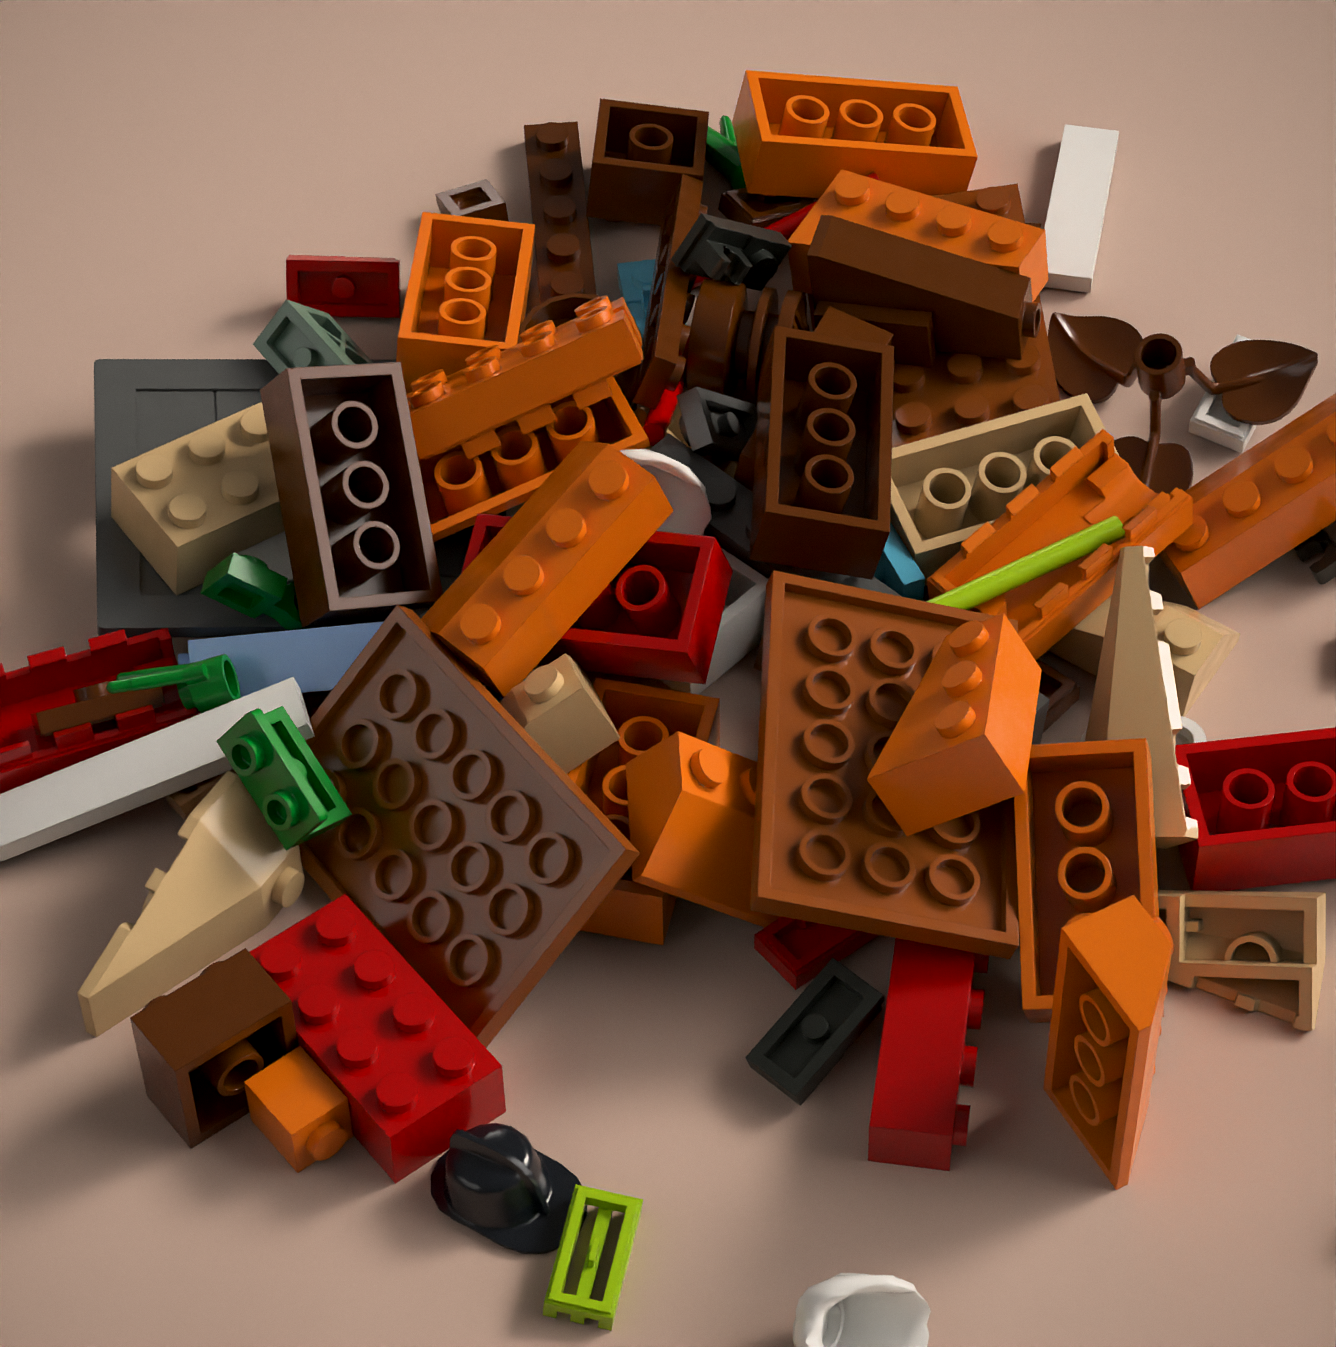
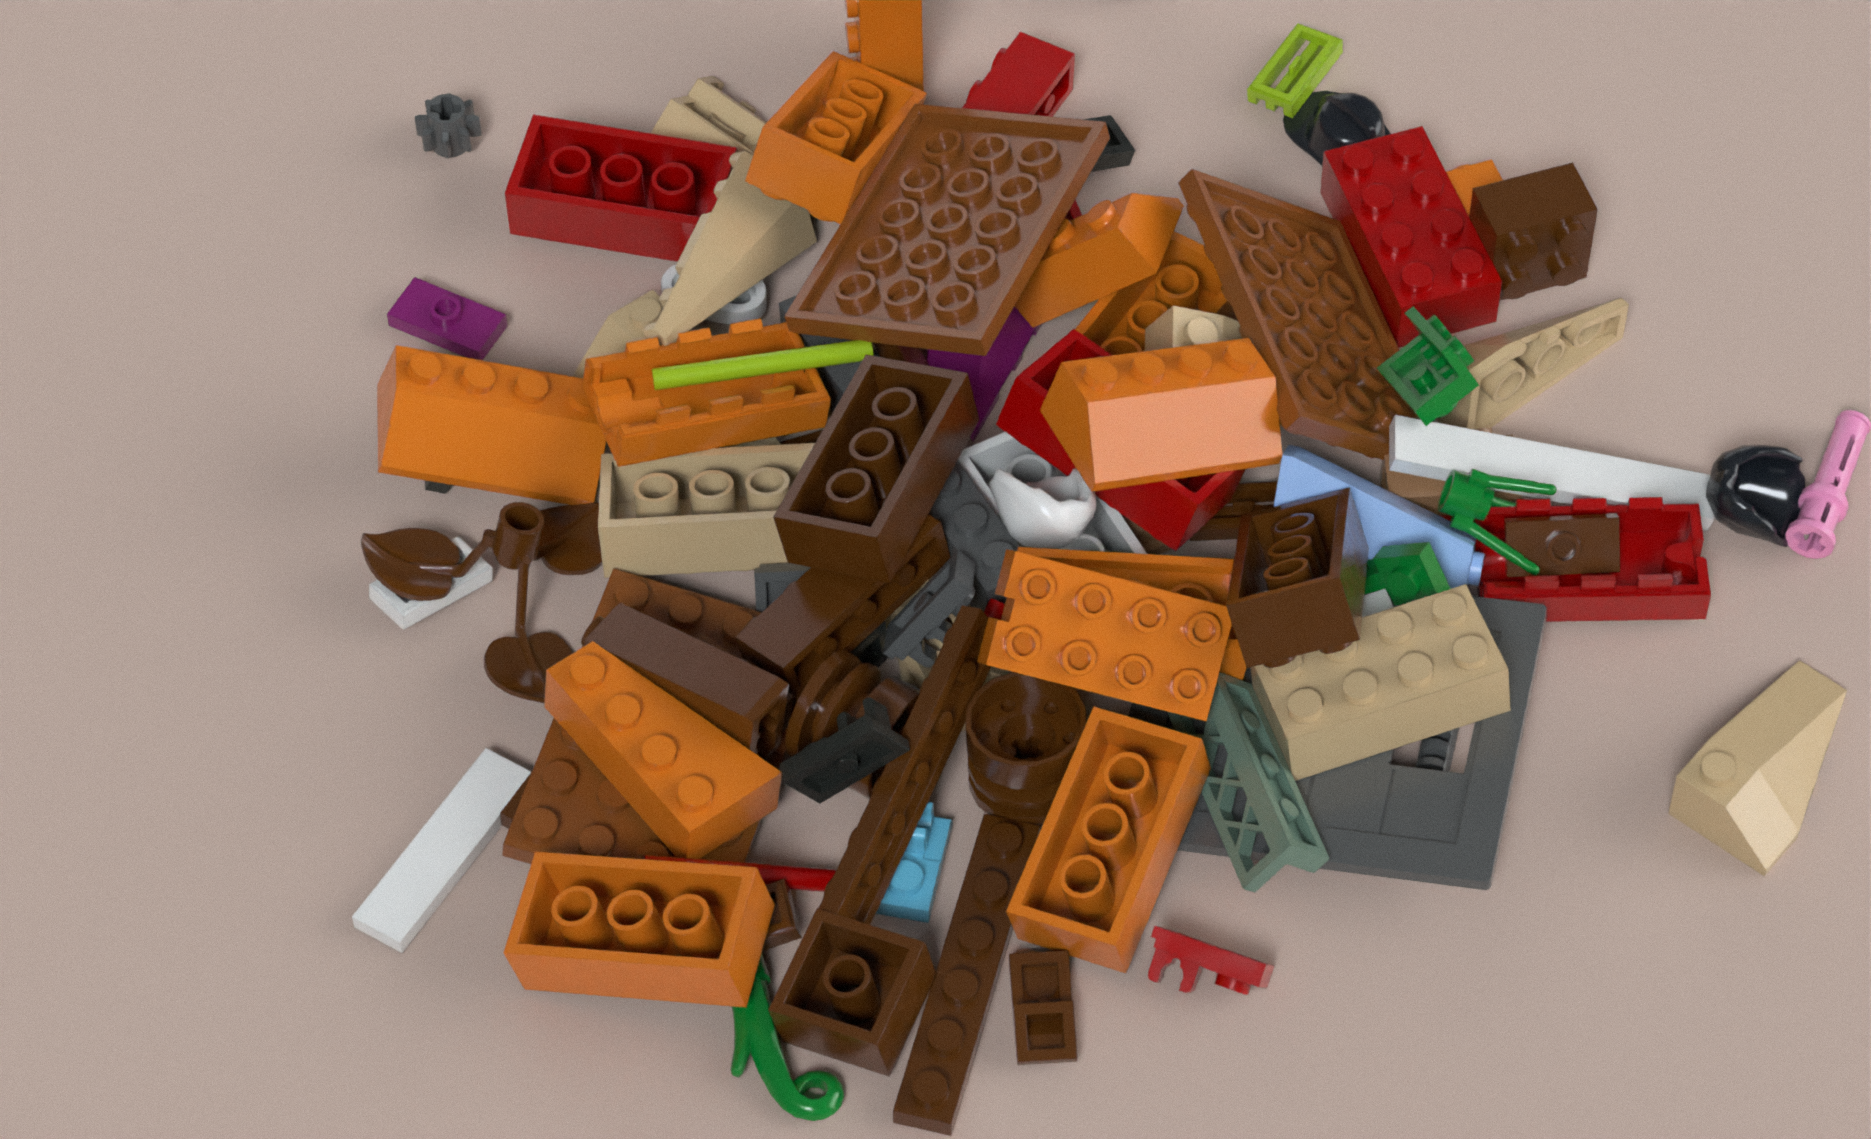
camera: 160 degrees left, 5 degrees up
orange wedge [867,613,1042,836] -> none

